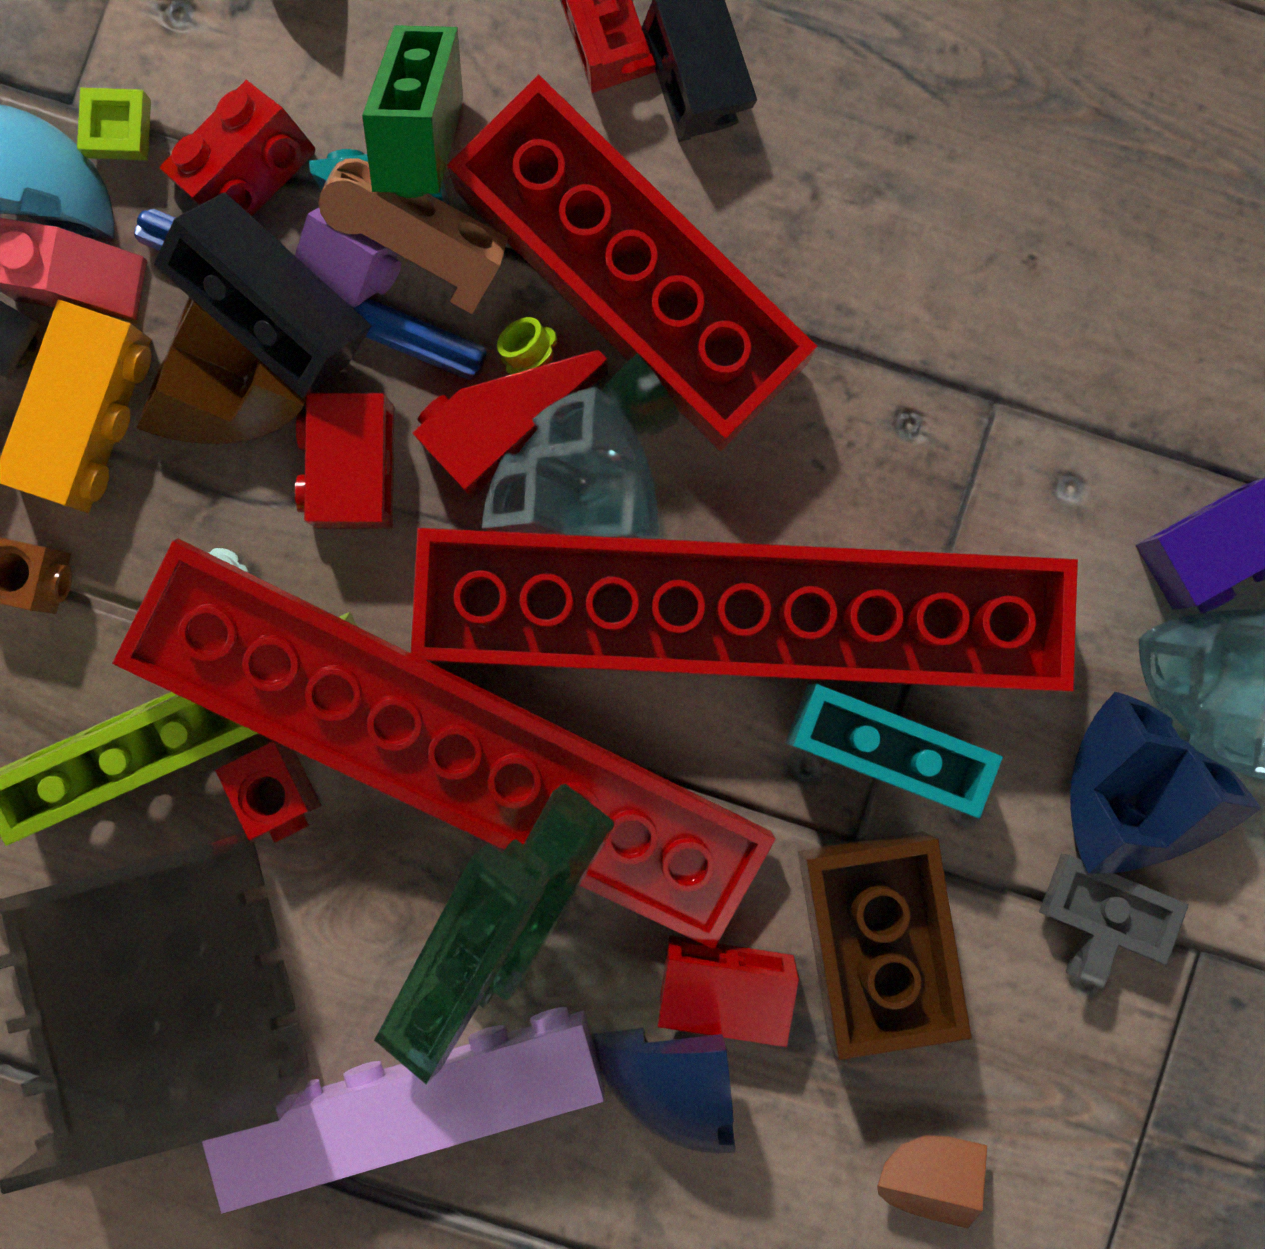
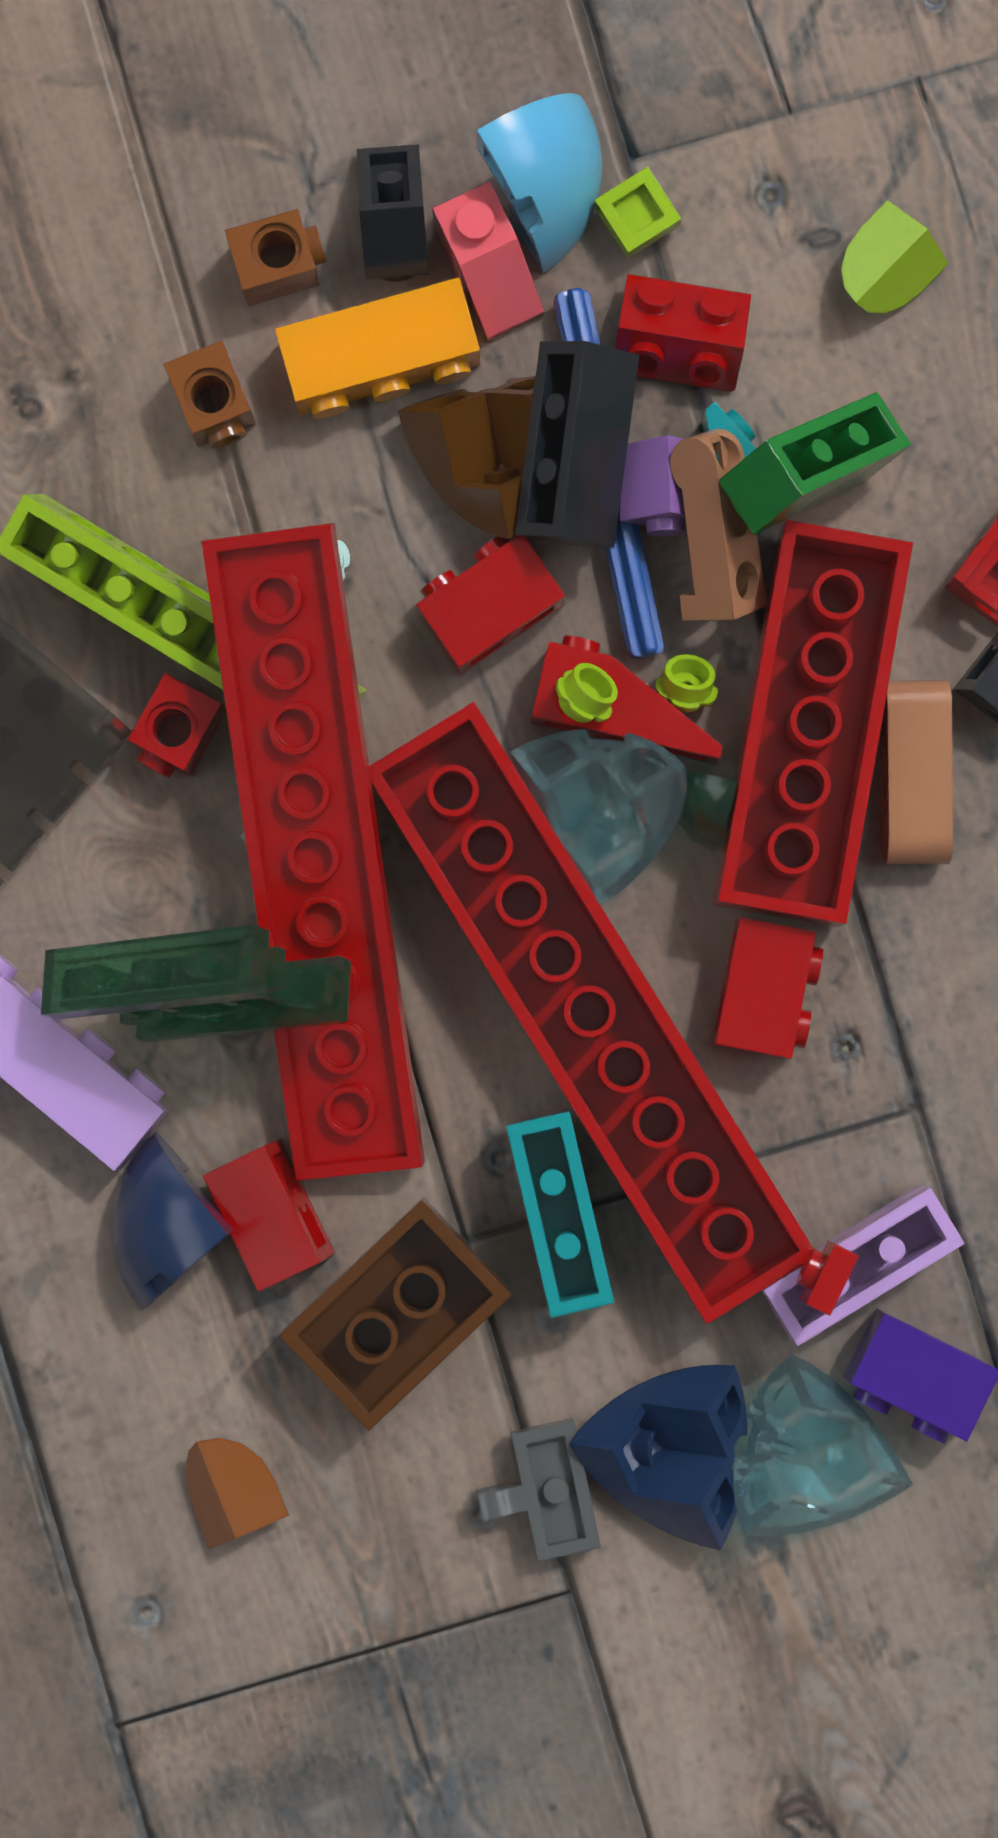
camera: 55 degrees right, 0 degrees up
none -> lime plate [556,663,618,723]
none -> red brick [711,917,824,1059]
none -> lavender brick [761,1185,965,1346]
none -> red plate [796,1240,859,1316]
none -> nougat beam [881,680,953,864]

